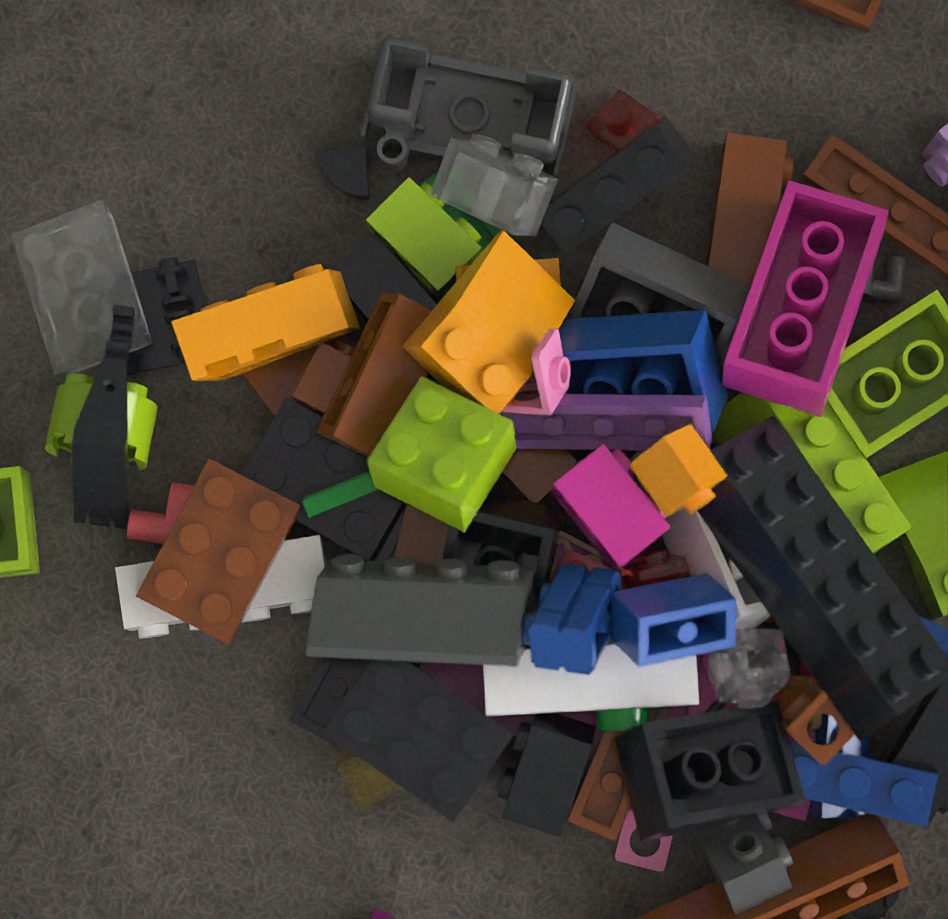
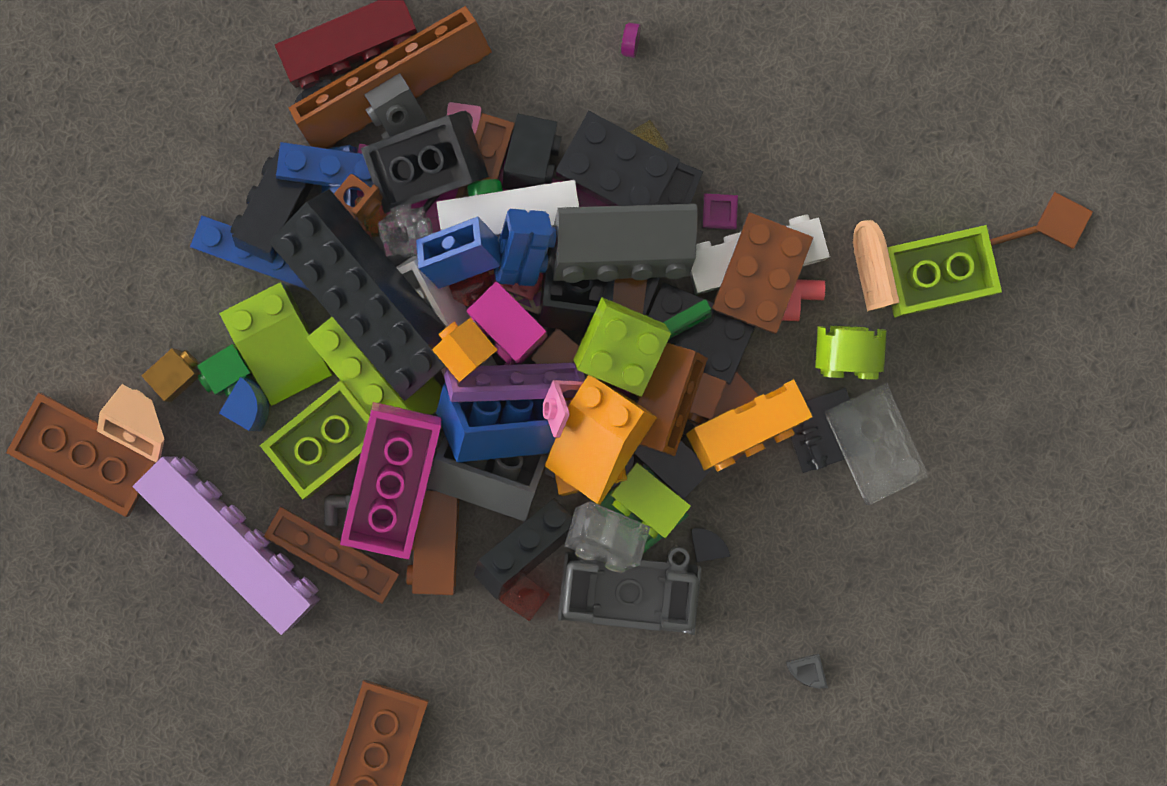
camera: 175 degrees right, 5 degrees up
black hinge [72,304,135,529] -> none
none -> magenta tile [702,194,738,230]
none -> light nougat window [853,220,899,312]

